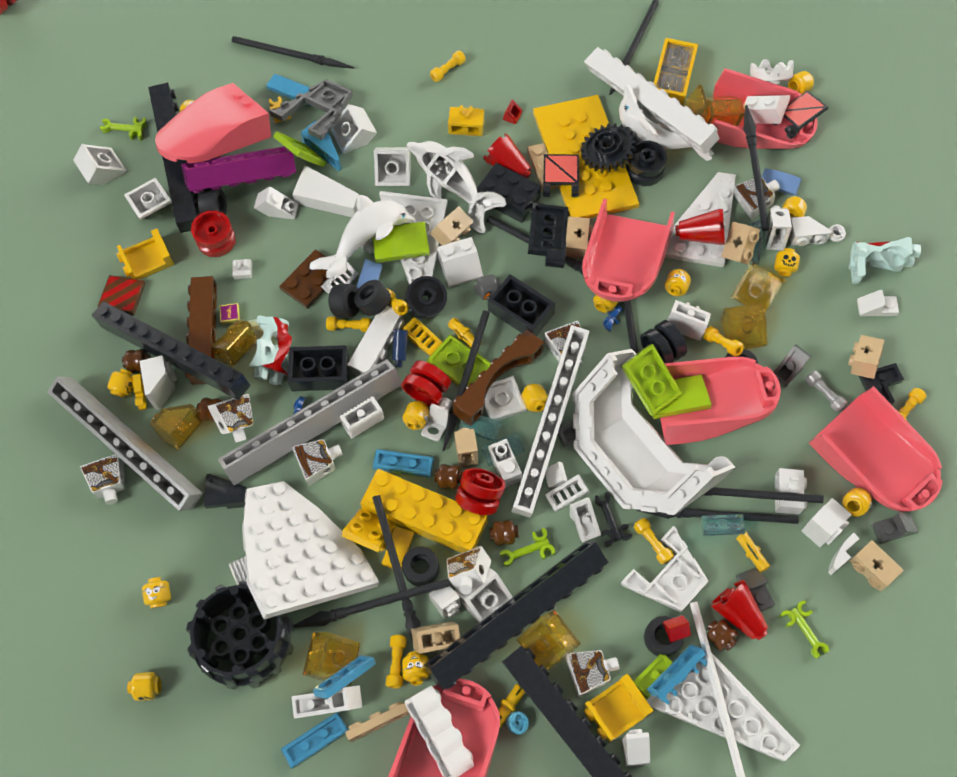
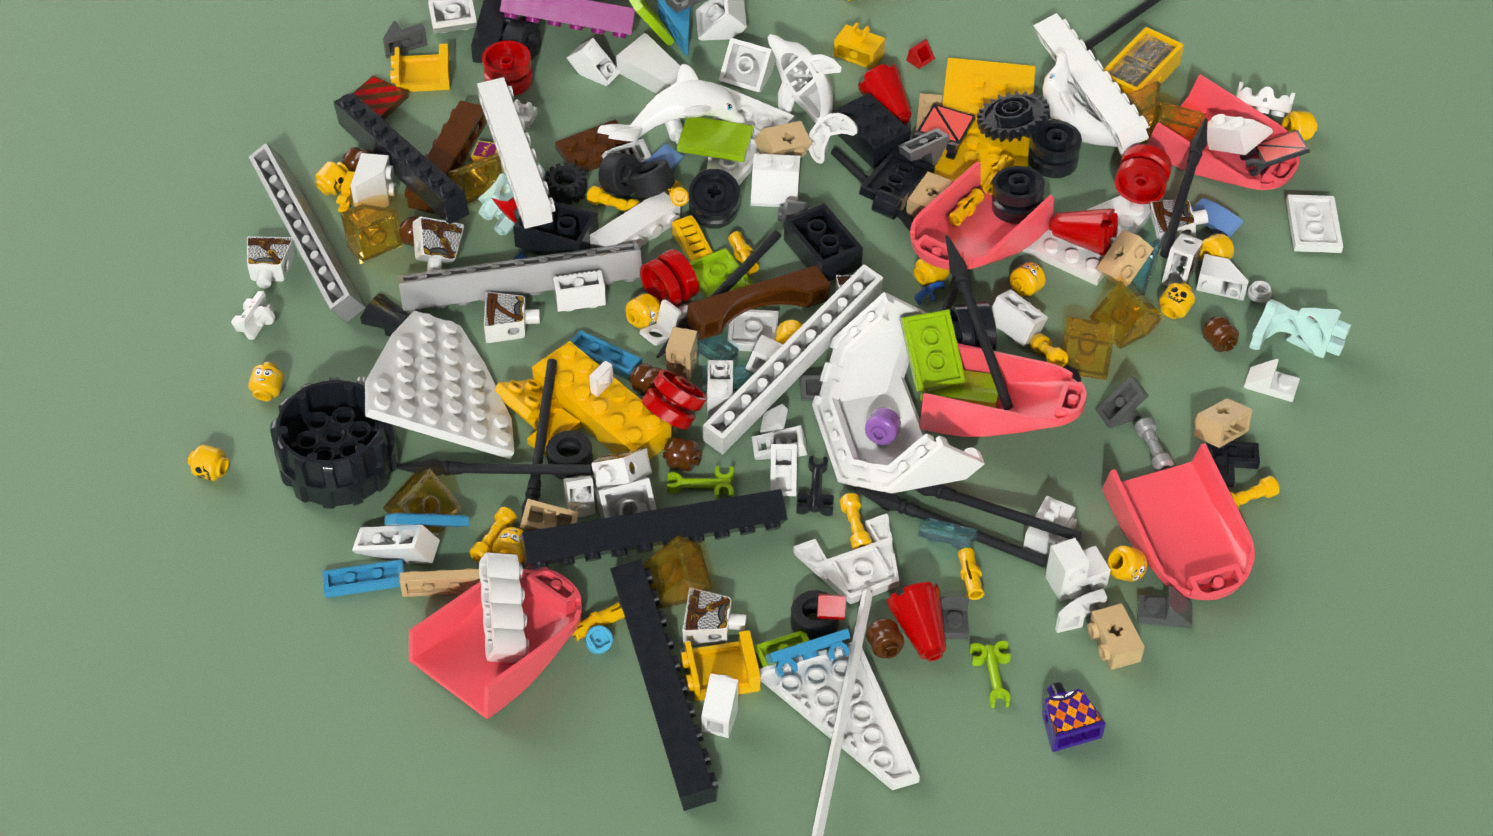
camera: 20 degrees right, 15 degrees down
dark blue cylinder [392,330,408,368] -> none
none -> white hips [231,291,275,340]
none -> dark grey slope [383,21,427,58]
none -> white brick [477,77,555,229]
none -> black tyre [545,162,587,205]
none -> white tile [589,361,613,397]
none -> white brick [745,335,783,373]
none -> medium lavender head [865,407,901,445]
none -> dark grey slope [898,128,950,166]
none -> black piece [945,235,1013,410]
none -> yellow pin [948,188,985,226]
none -> yellow pin [983,154,1014,195]
none -> black wheel [992,166,1045,224]
none -> dark purple torso [1042,682,1106,752]
none -> red wheel [1114,144,1172,204]
none -> reddish brown piece [1203,316,1239,352]
none -> white plate [1286,195,1343,253]

